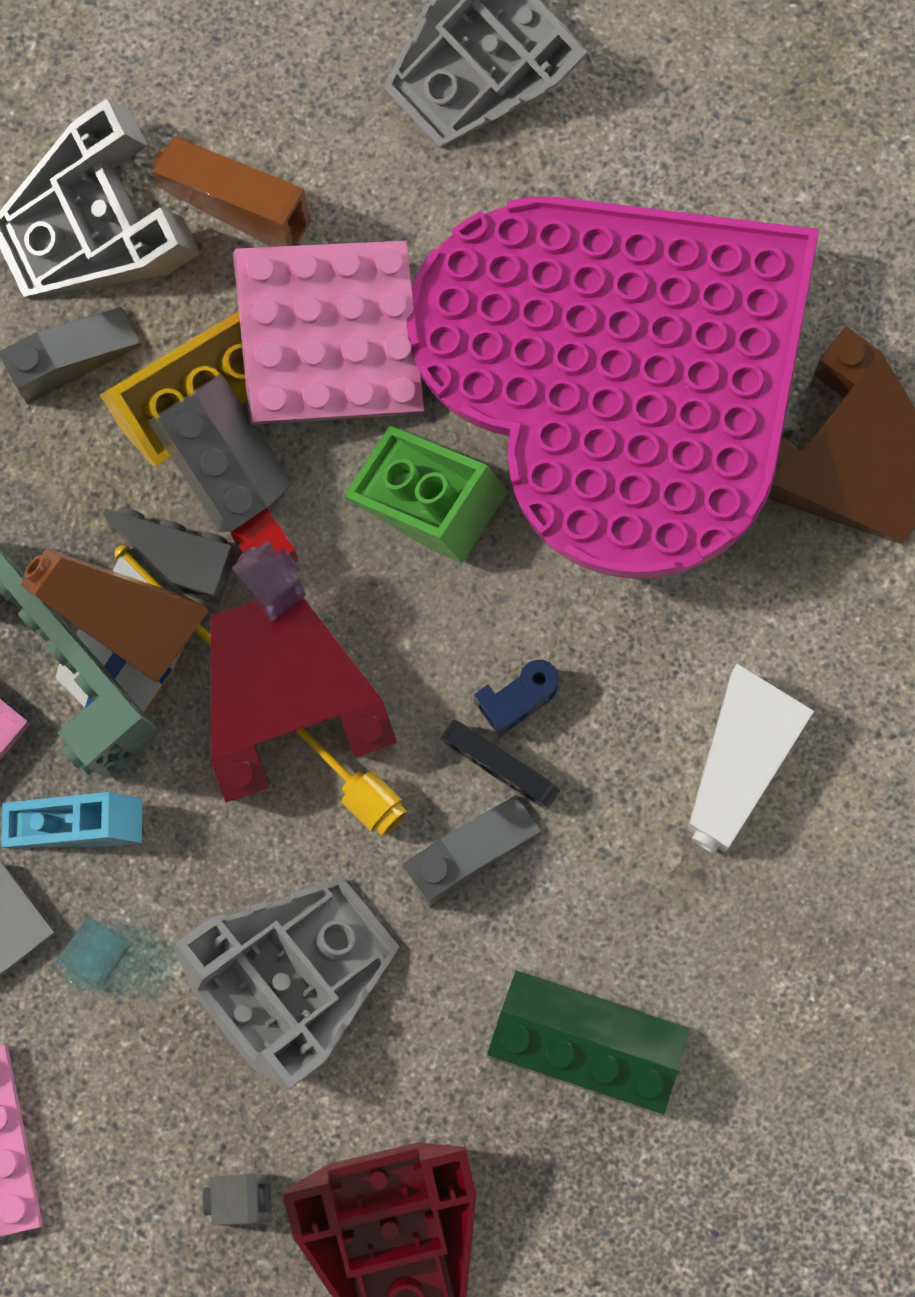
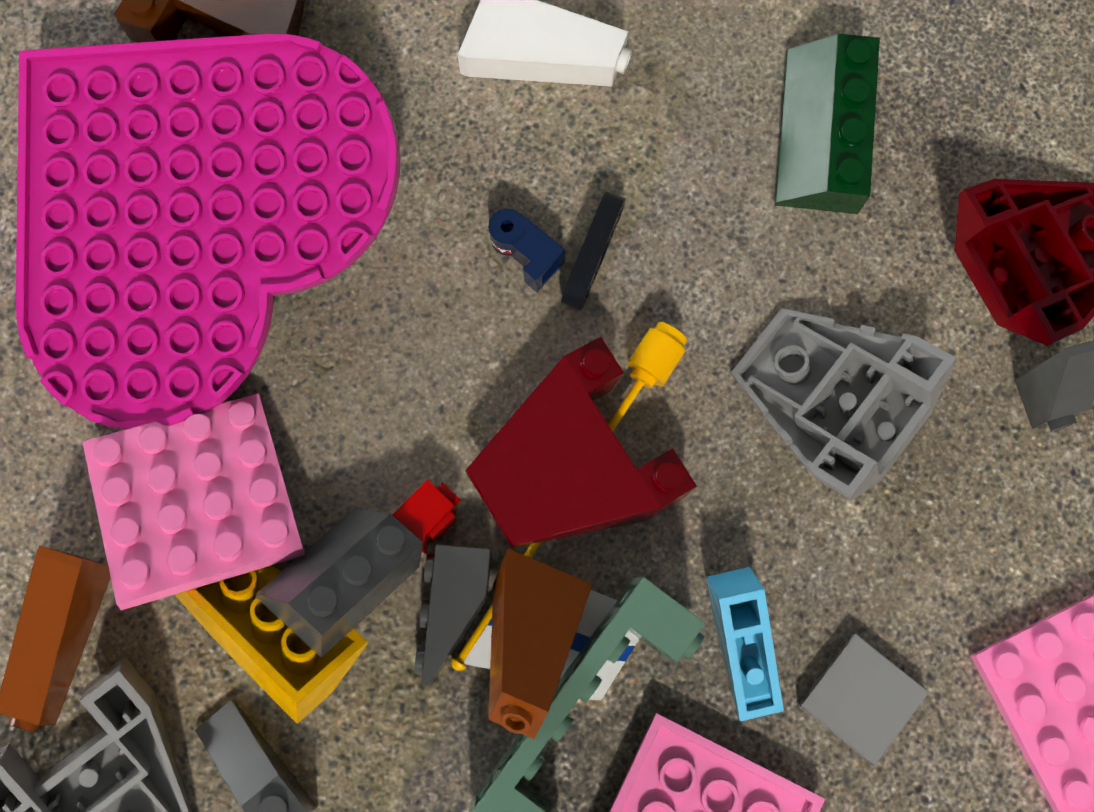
camera: 110 degrees left, 0 degrees up
clear light blue brick [56,916,132,991] -> none
clear purple brick [232,540,306,622] -> none
bright green slope [344,425,509,563] -> none
dark grey slope [402,795,541,908] -> none

